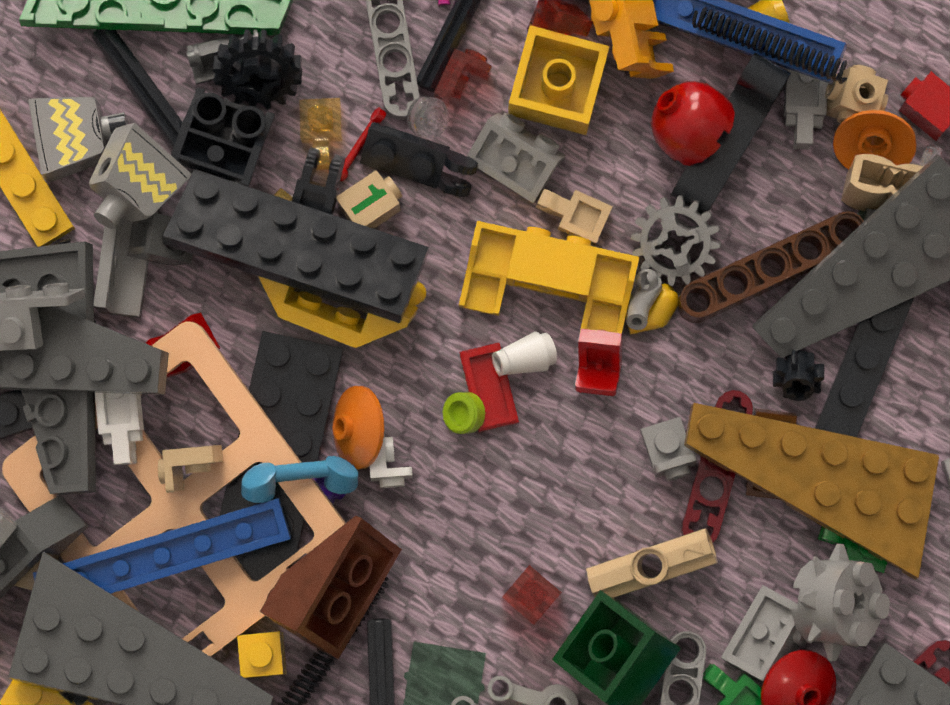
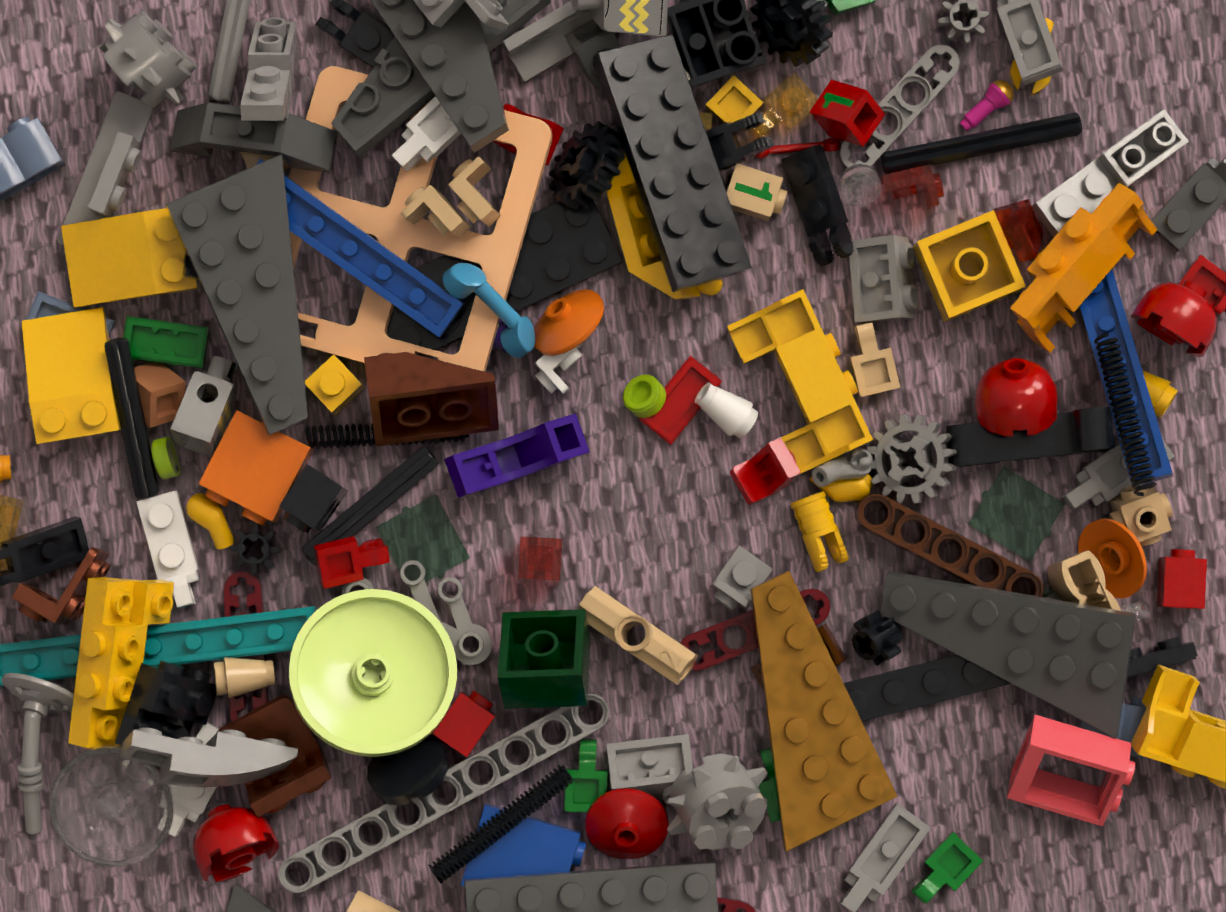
camera: 50 degrees right, 5 degrees up
none -> dark purple arch [444,413,590,498]
none -> tan bracket [448,157,501,227]
none -> black gear [548,121,625,210]
none -> yellow plate [705,75,764,123]
none -> yellow hinge [789,491,849,573]
none -> red brick [810,79,885,147]
none -> clear green piece [968,466,1065,562]

